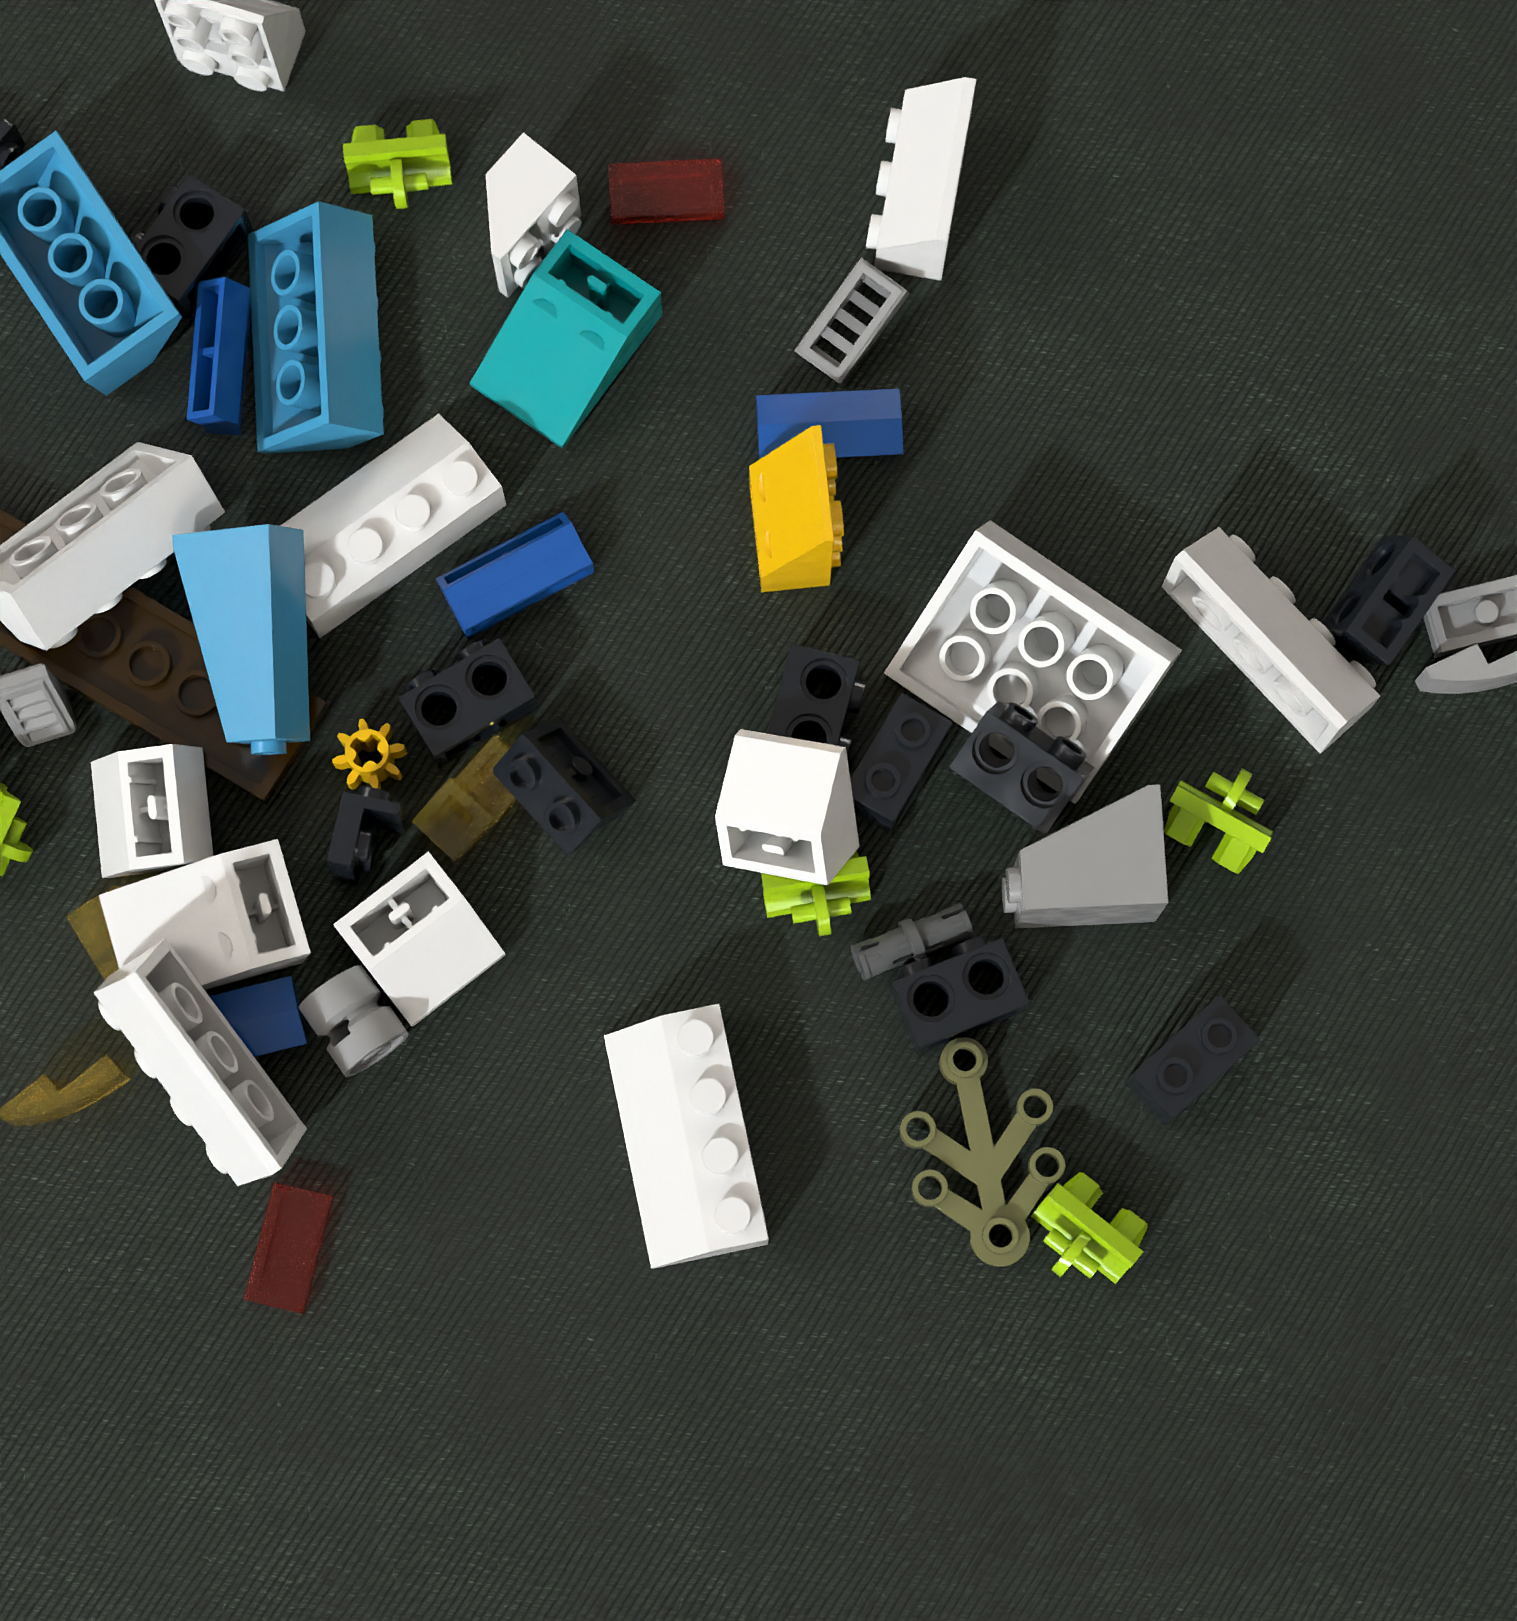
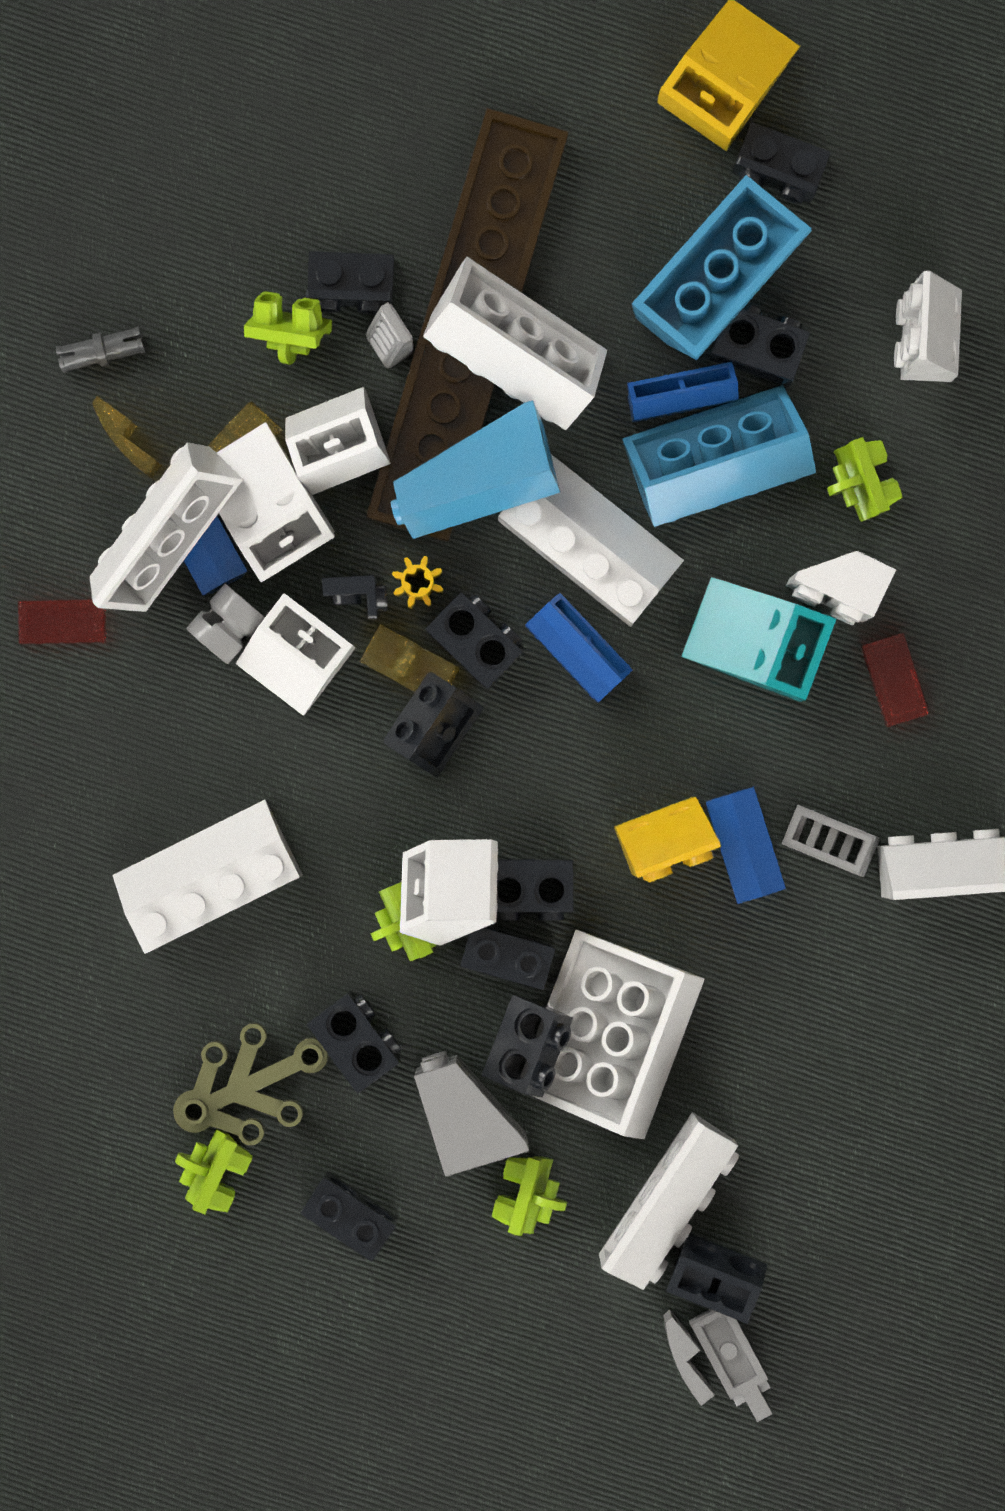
camera: 75 degrees right, 10 degrees up
dark grey pin [850,903,974,981] -> none

